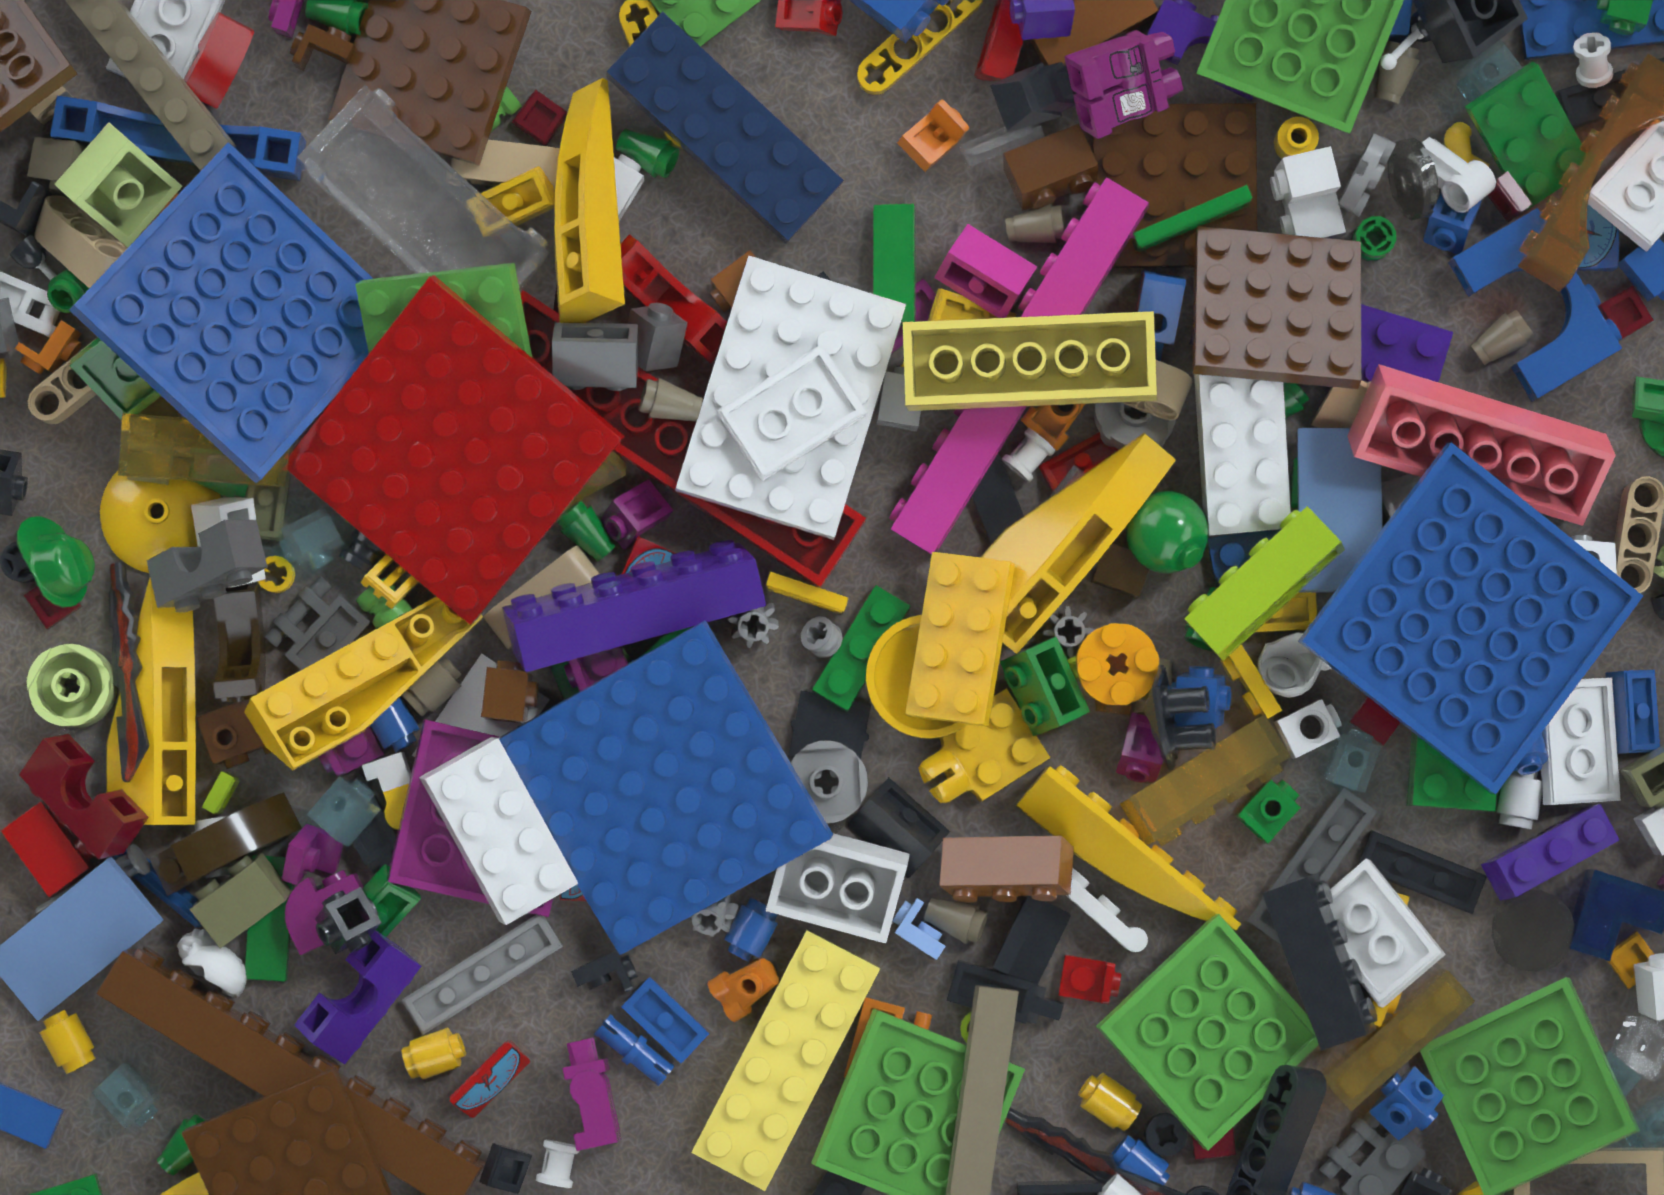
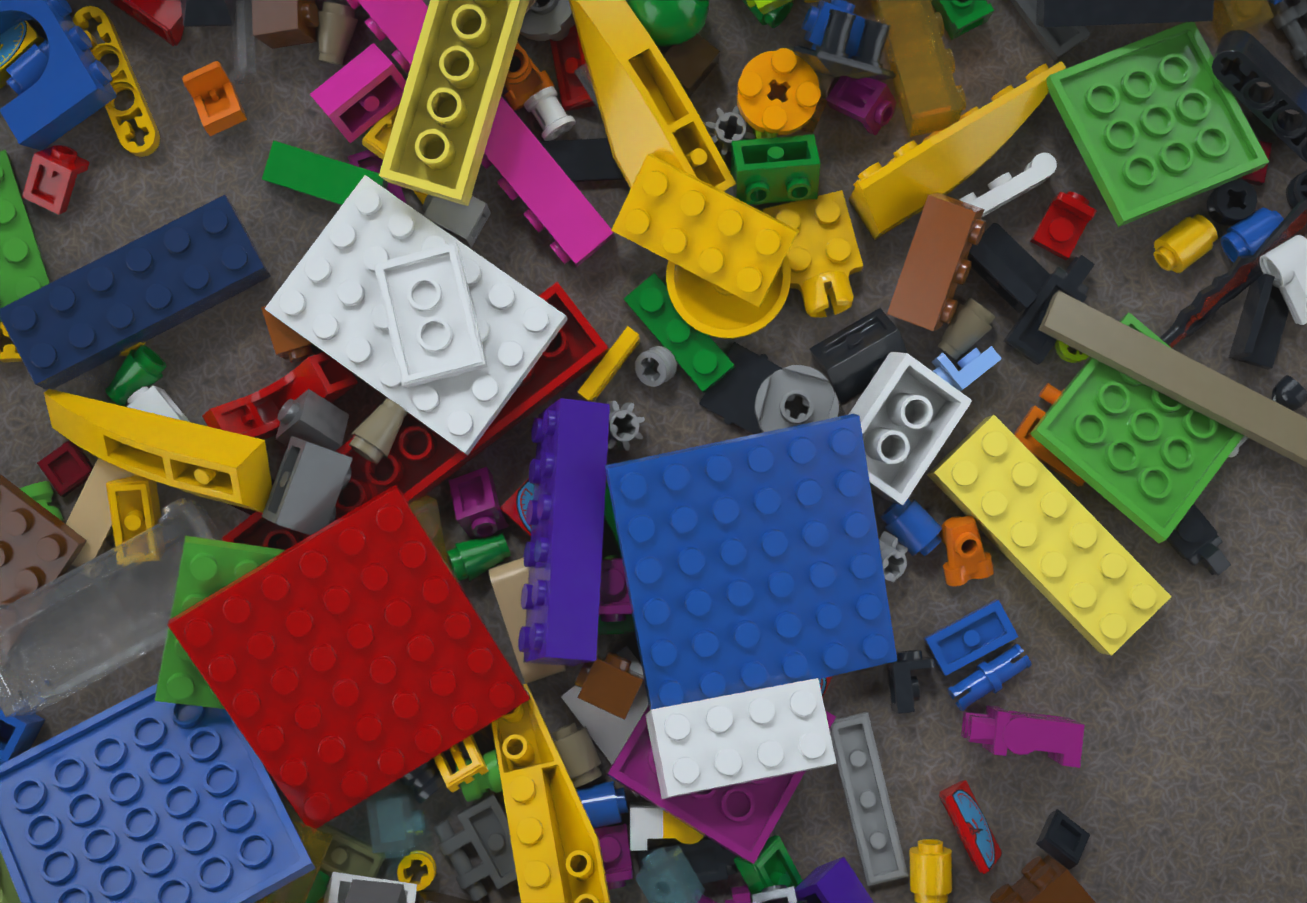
camera: 70 degrees left, 0 degrees up
white bush [536,1139,579,1188] -> none

